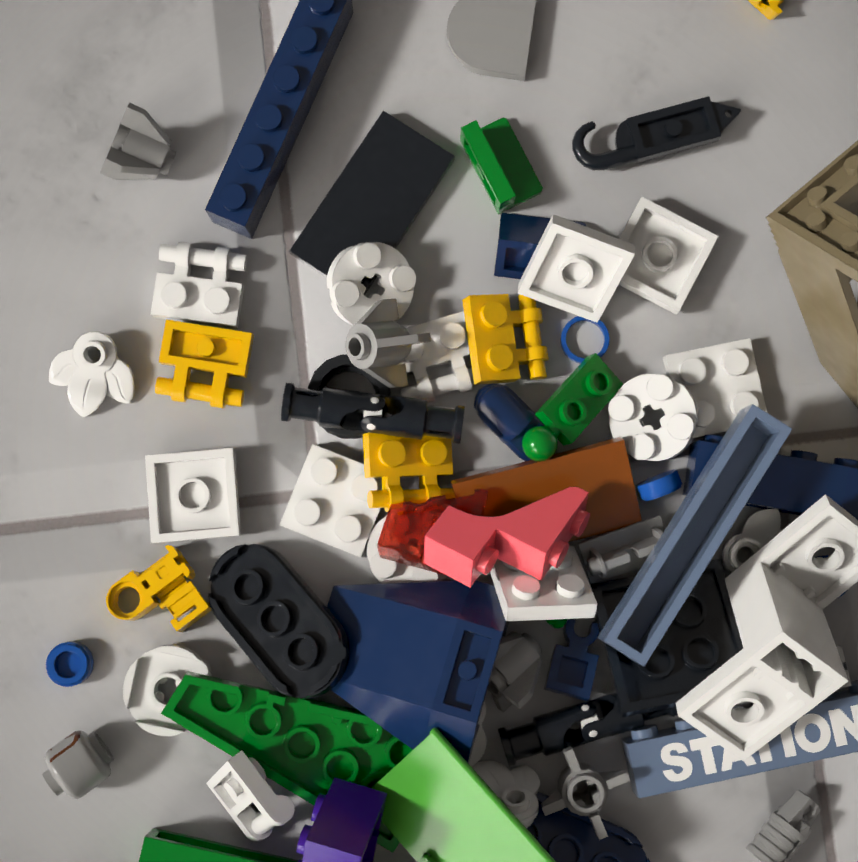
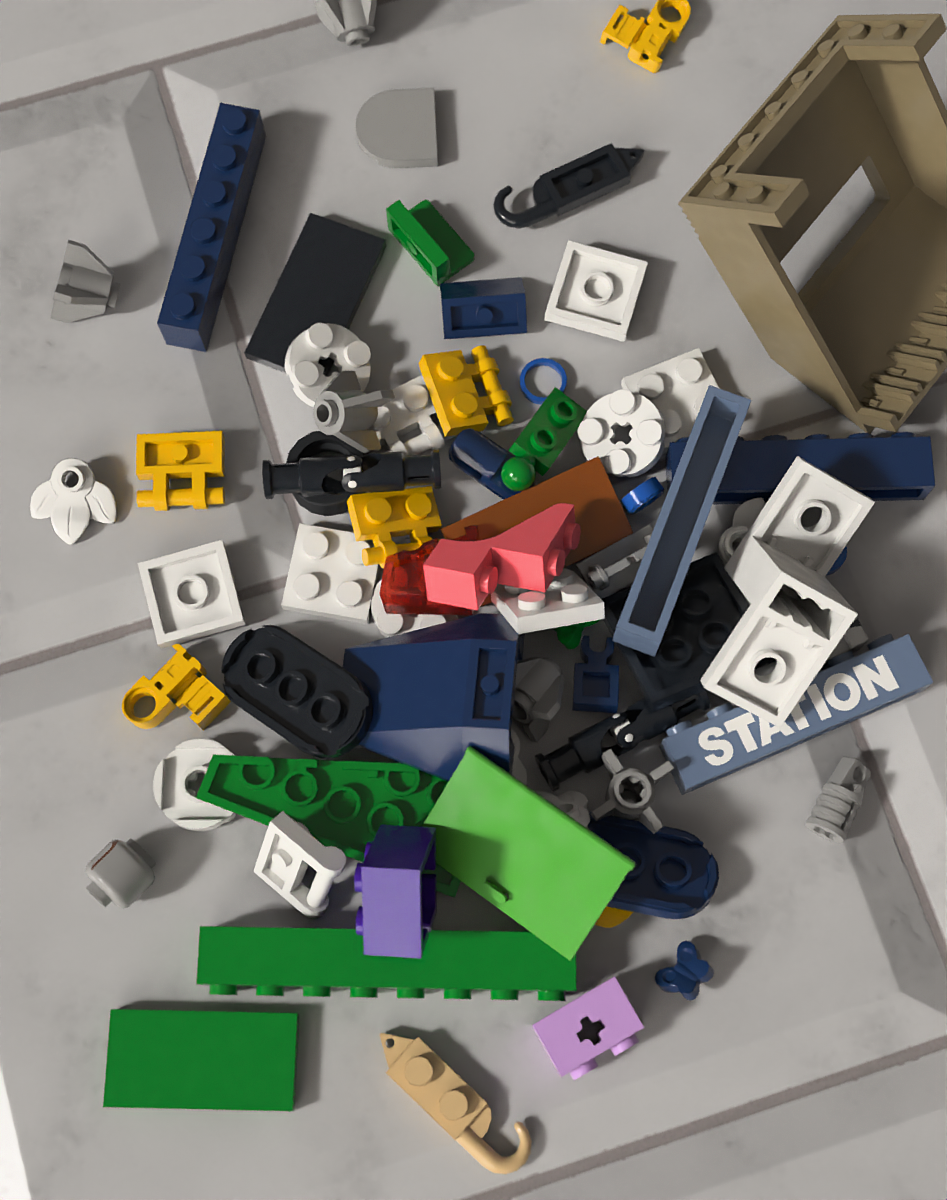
camera: 10 degrees left, 10 degrees down
blue tile [46,641,94,687] -> none
white plate [150,242,248,328] -> none
white plate [518,214,635,323] -> none

